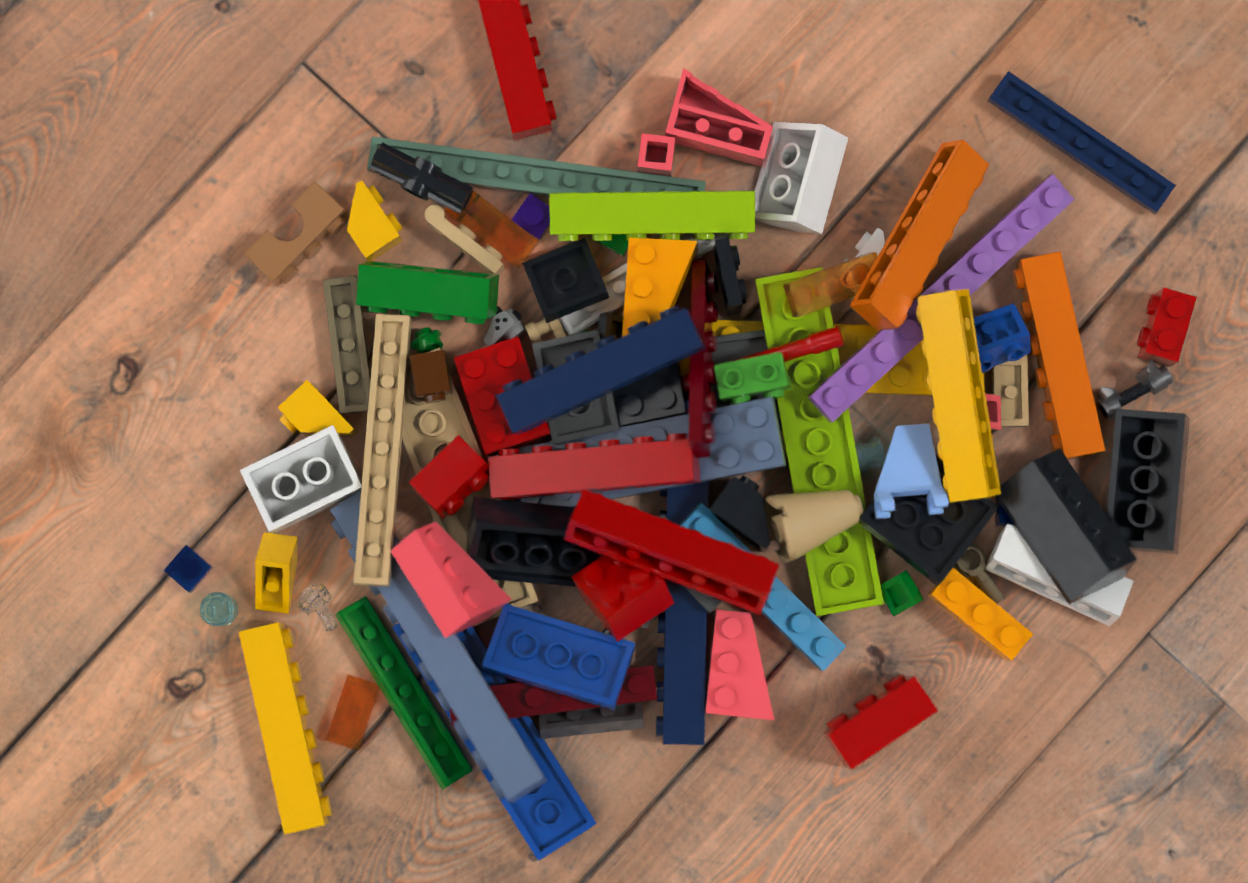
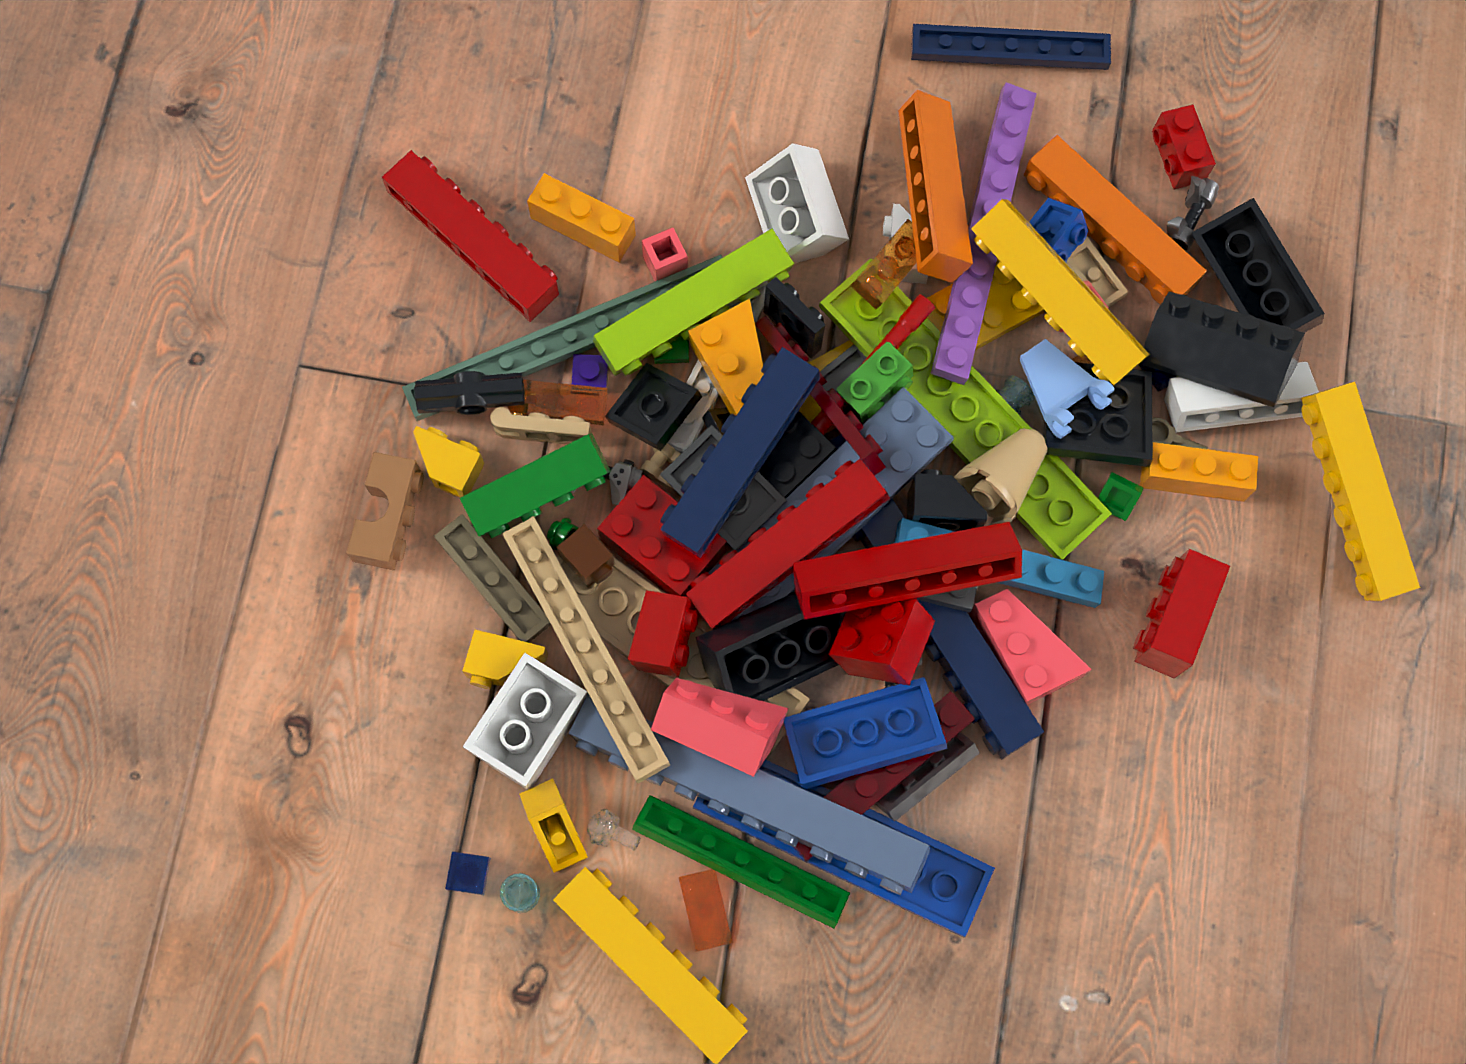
camera: 40 degrees left, 10 degrees down
coral wedge [665,68,773,167] -> none
none -> light orange brick [527,173,636,263]
none -> yellow brick [1301,382,1420,601]

